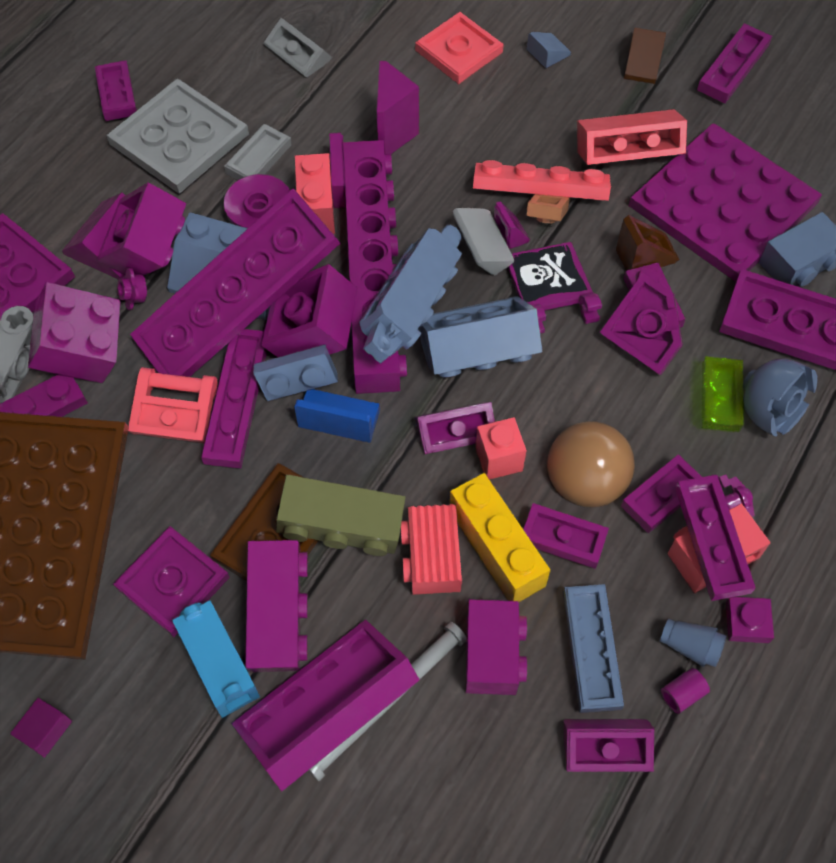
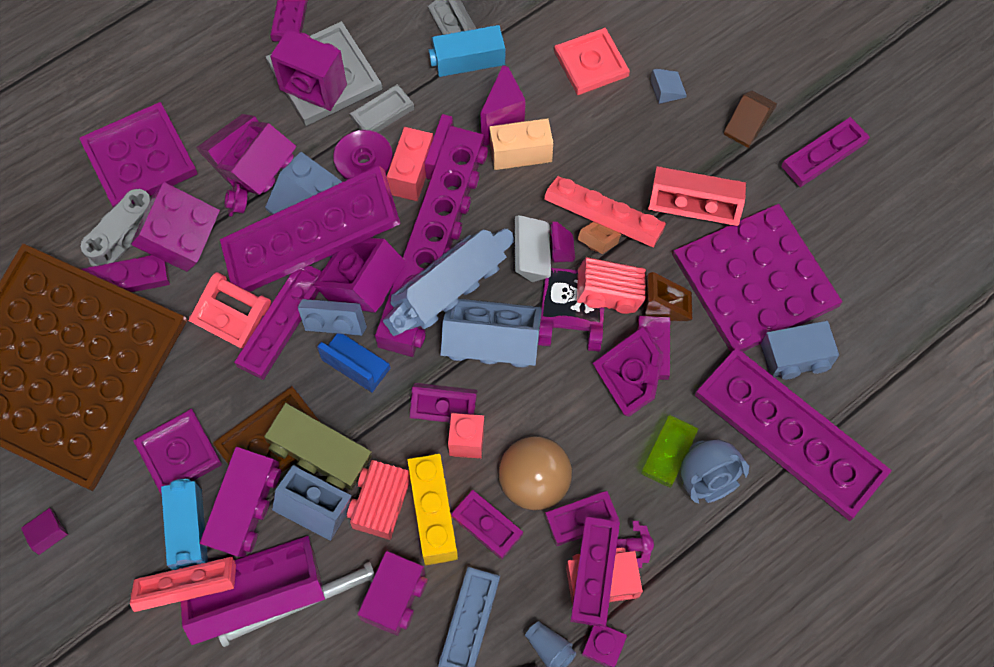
camera: 20 degrees right, 5 degrees up
none -> coral tile [130,557,236,612]
none -> magenta brick [270,29,347,111]
none -> sand blue brick [272,465,351,541]
none -> dark azure brick [428,25,505,77]
none -> light nougat brick [490,118,553,170]
none -> coral brick [577,257,646,314]

